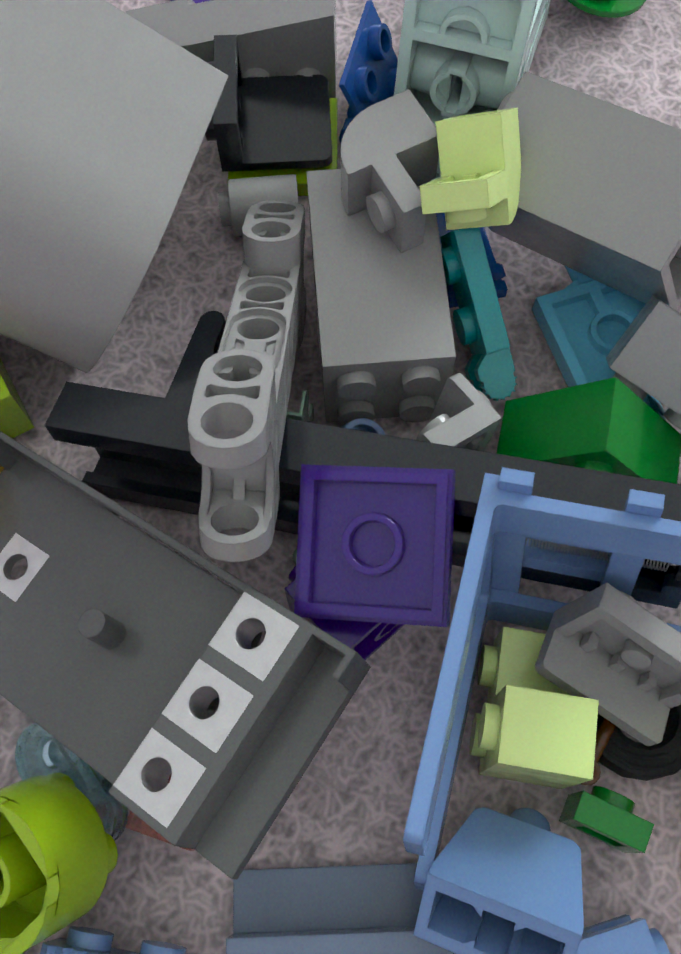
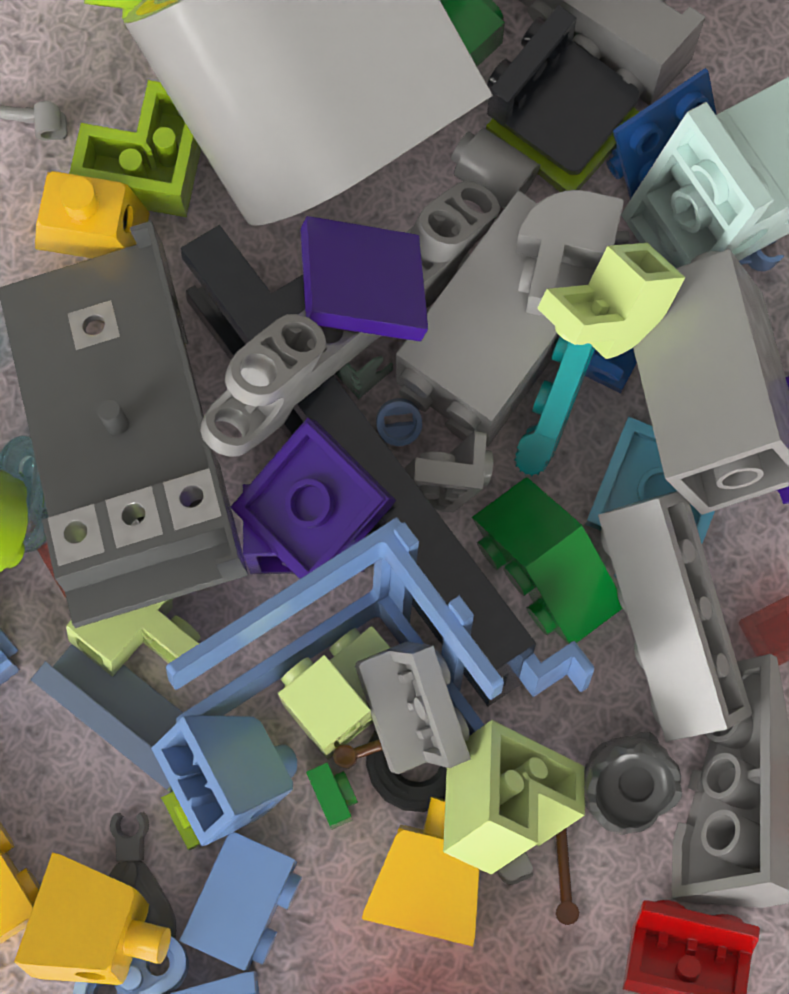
camera: 40 degrees right, 10 degrees up
none -> yellowish green brick [66,599,201,677]
none -> dark purple tile [300,216,428,342]

